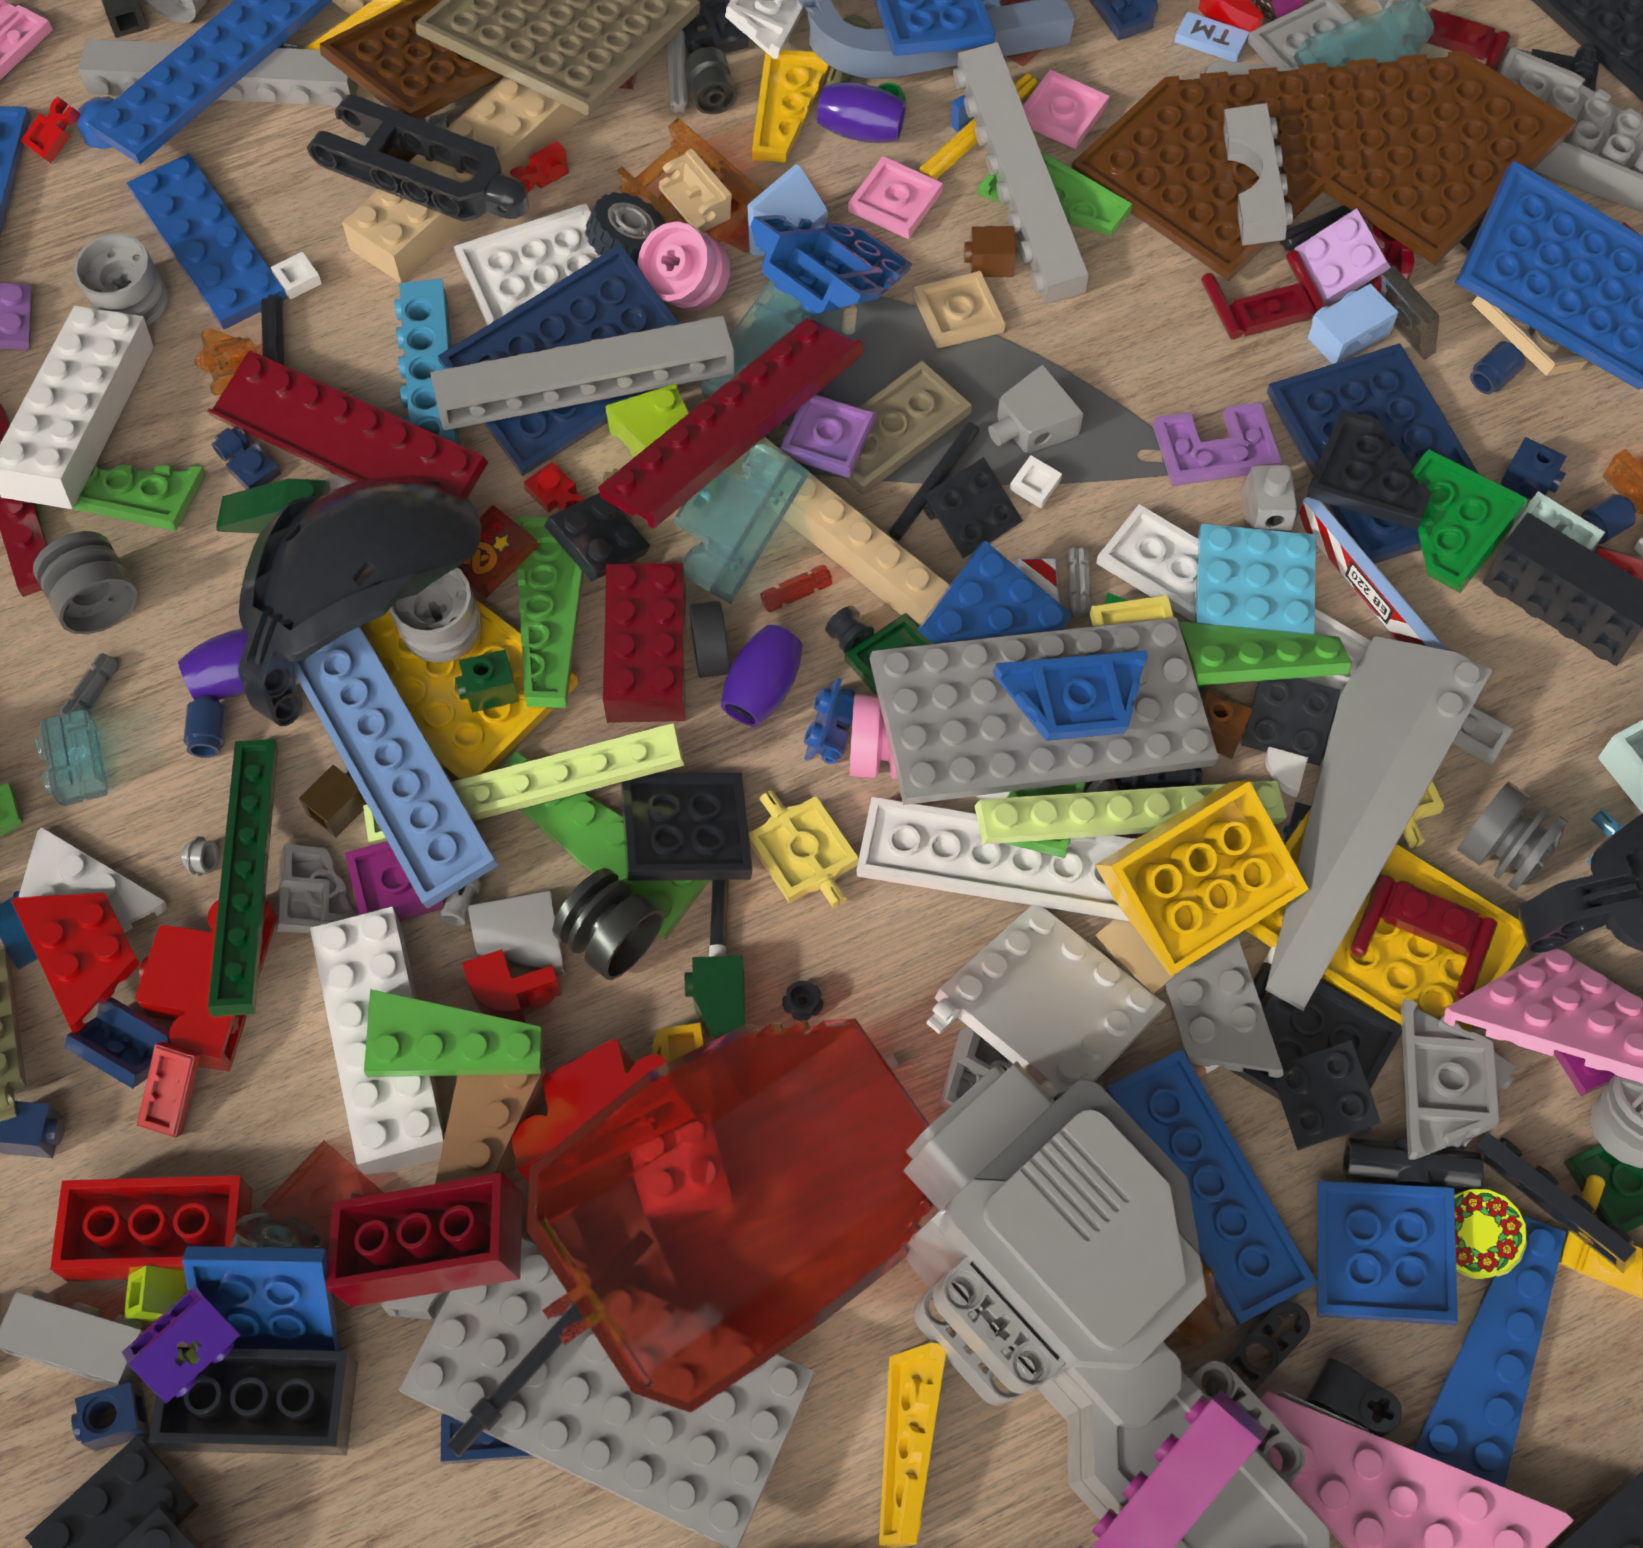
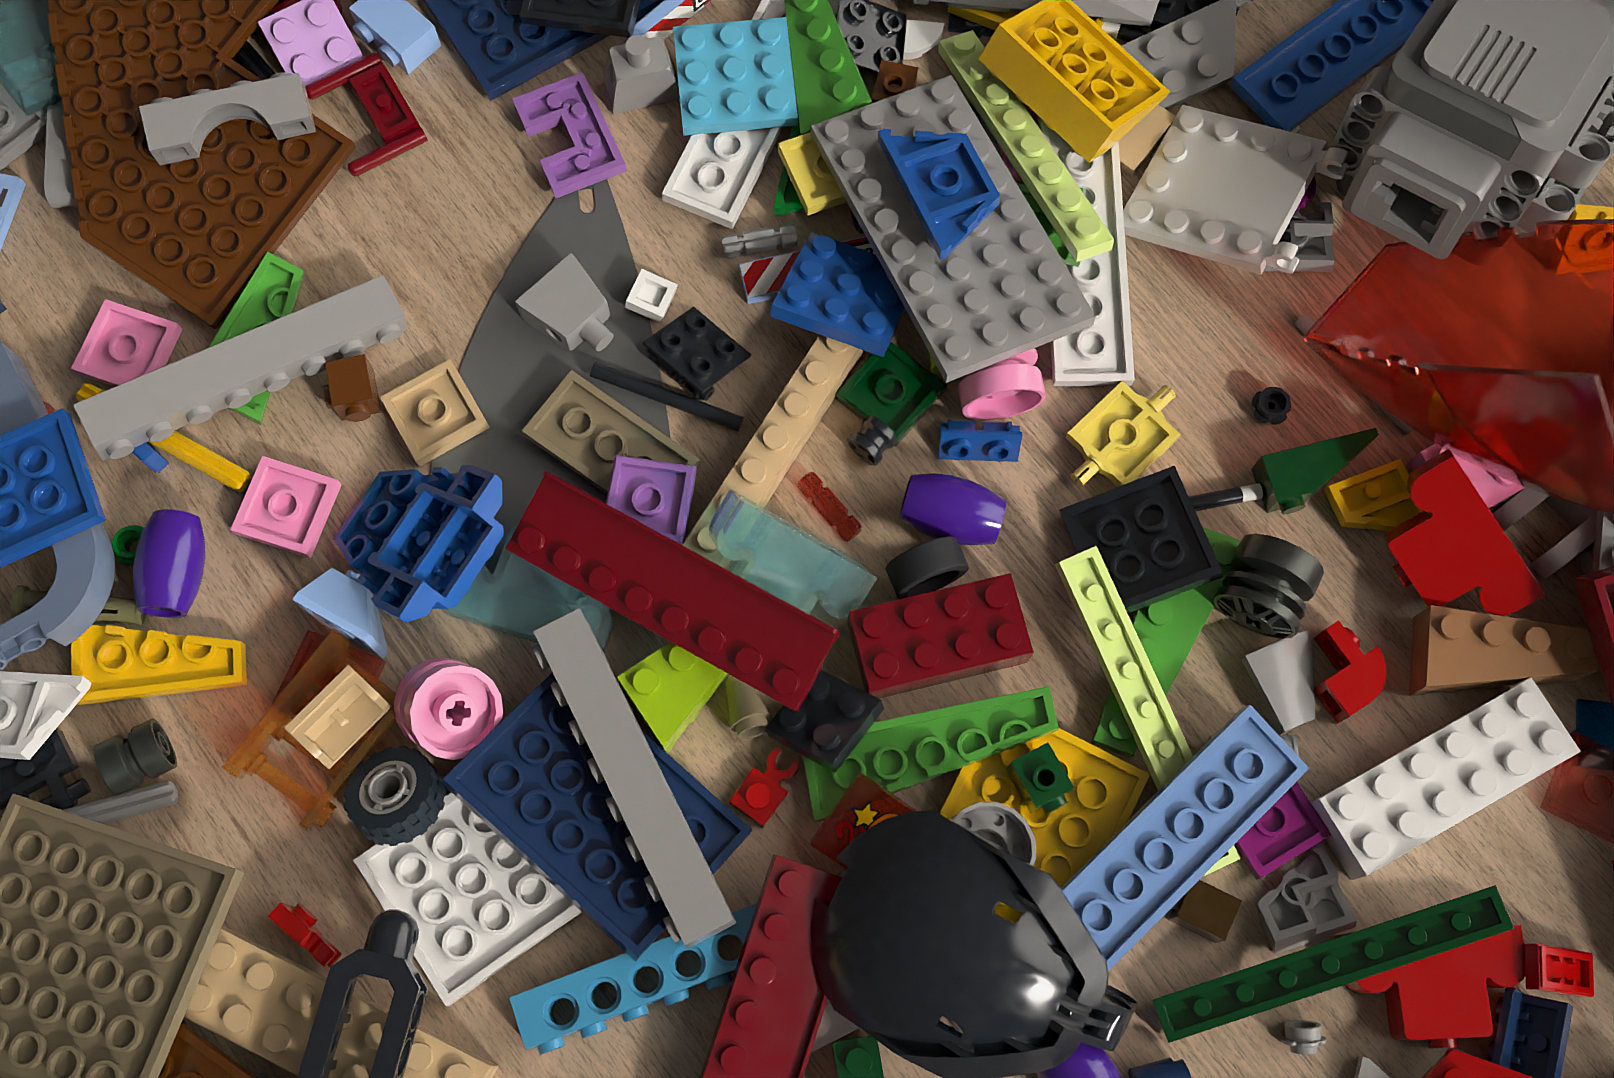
camera: 105 degrees left, 10 degrees up
bright green wing [364,989,543,1077] -> none

